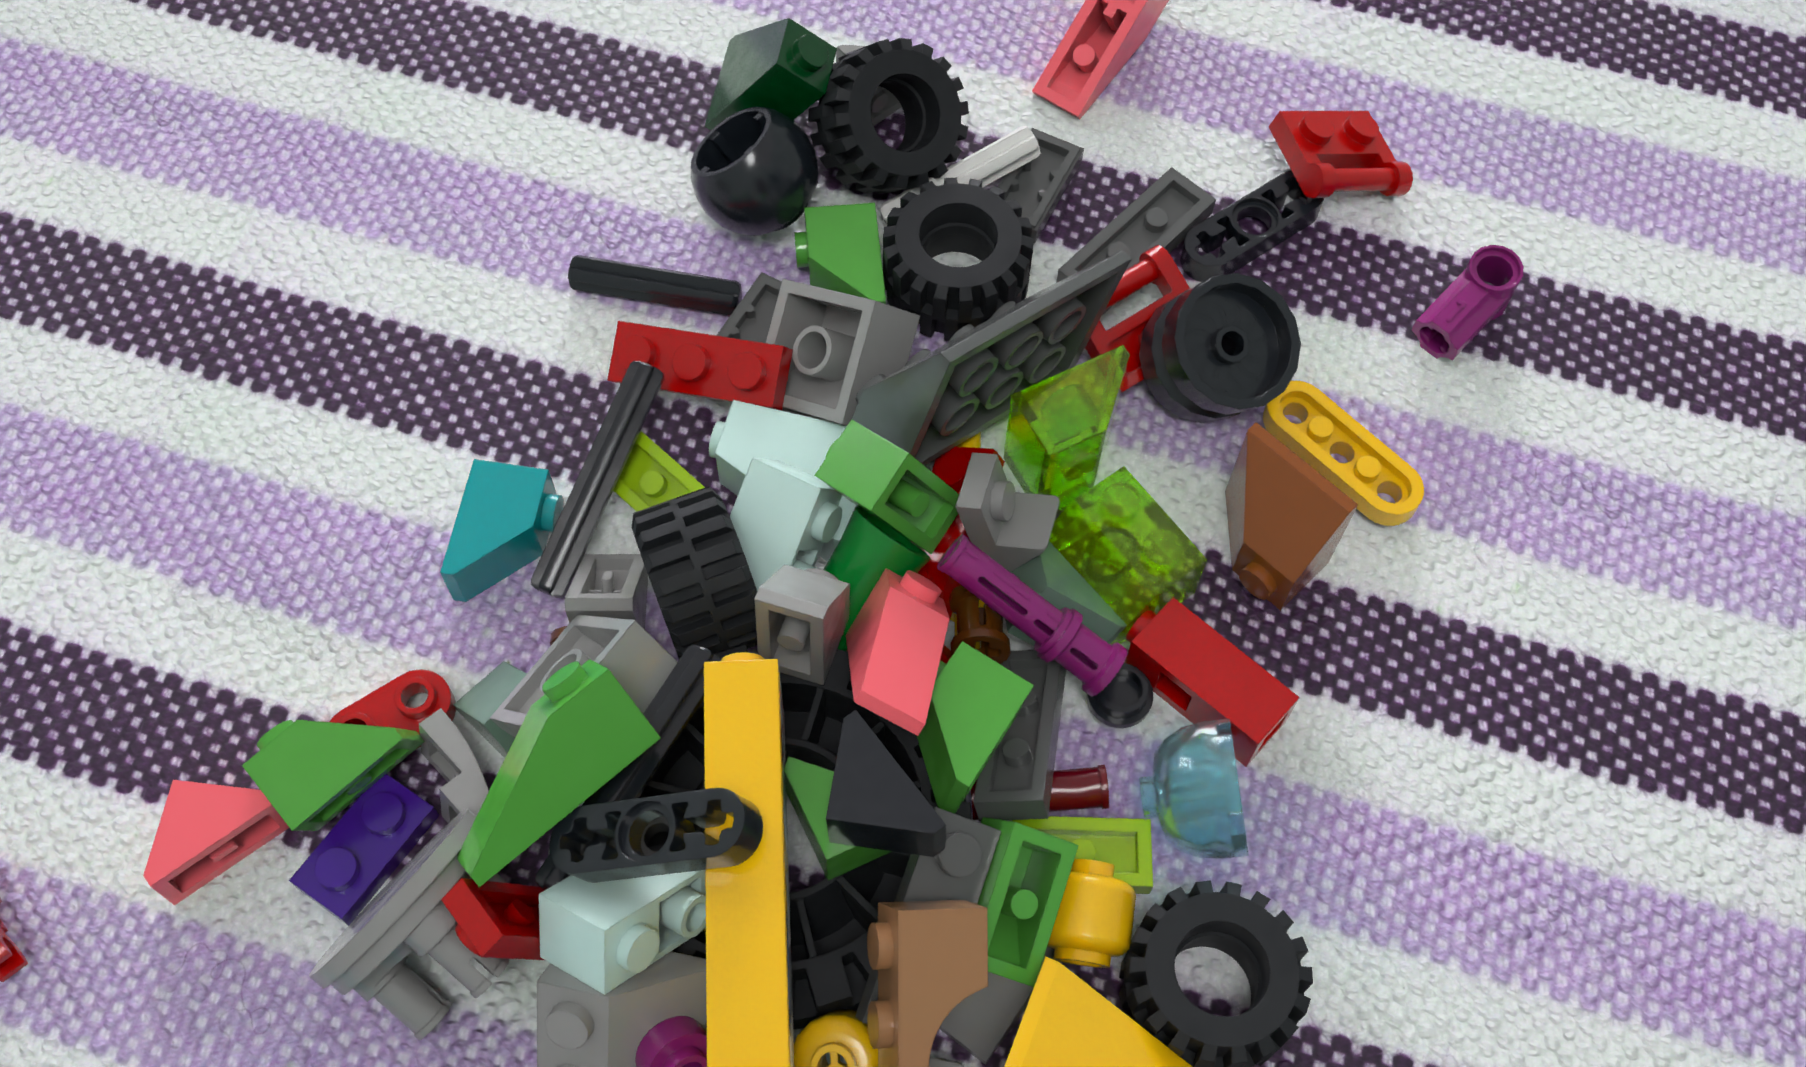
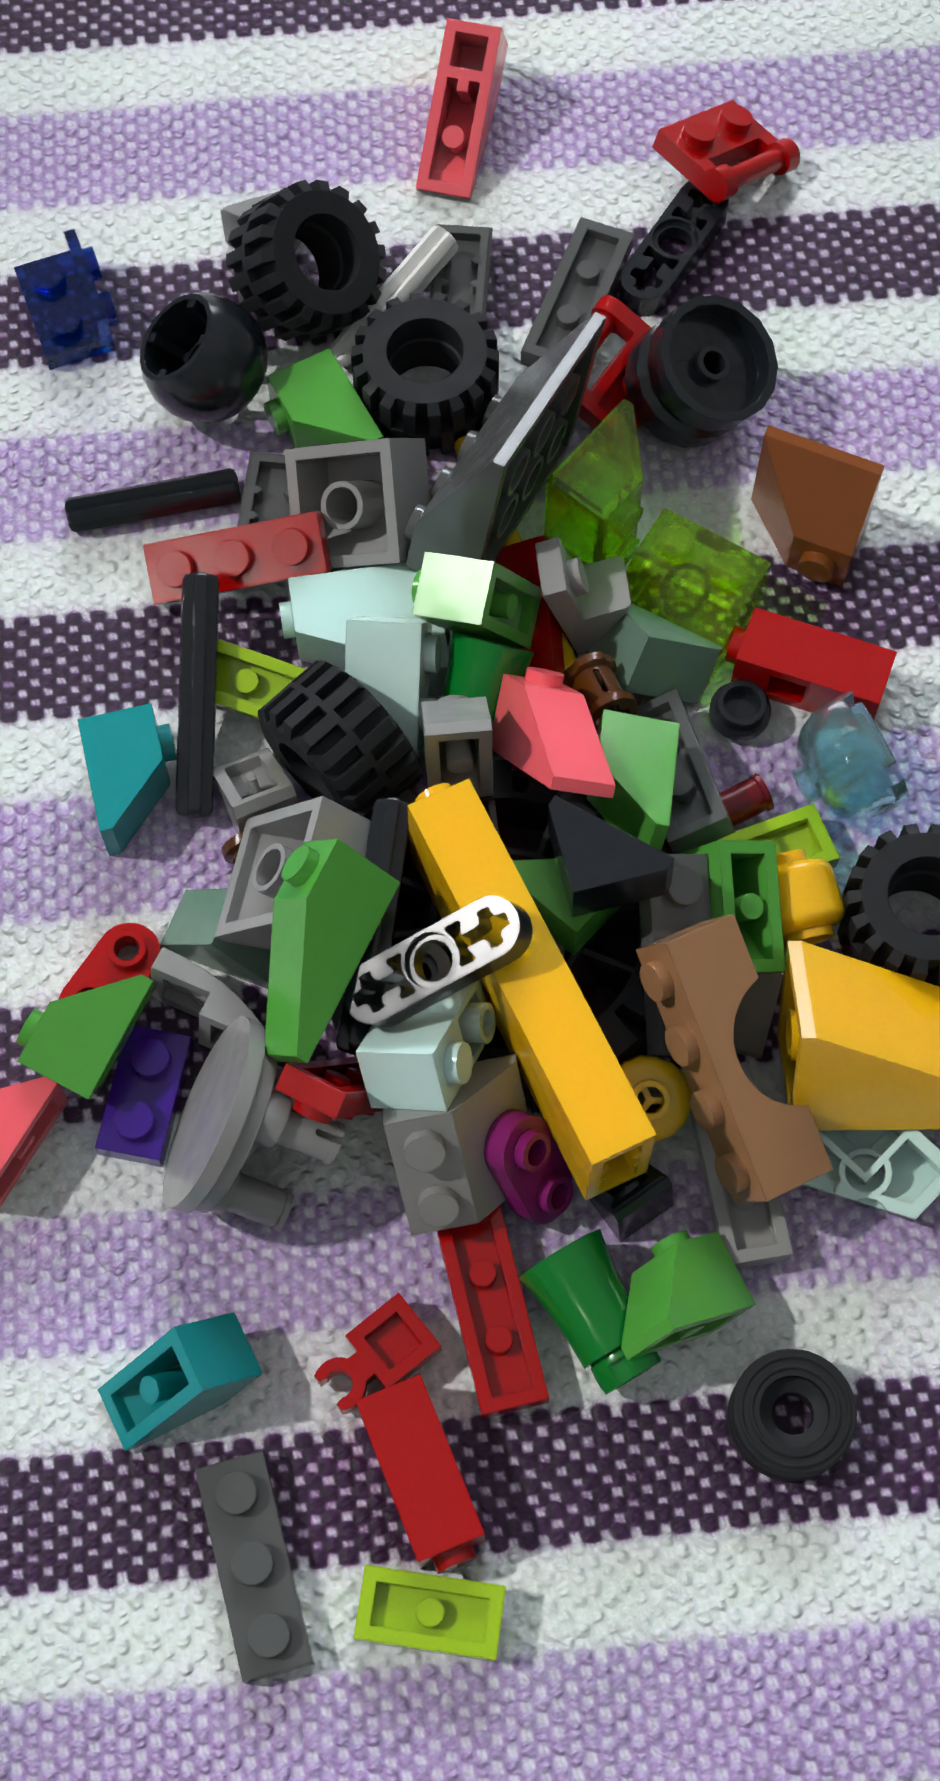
camera: 20 degrees left, 5 degrees up
dark green slope [704,18,837,131] -> none
magenta pin [937,534,1127,697] -> none
yellow plate [1263,381,1424,526] -> none
magenta piece [1412,245,1524,361] -> none
none -> clear blue bracket [14,229,119,370]

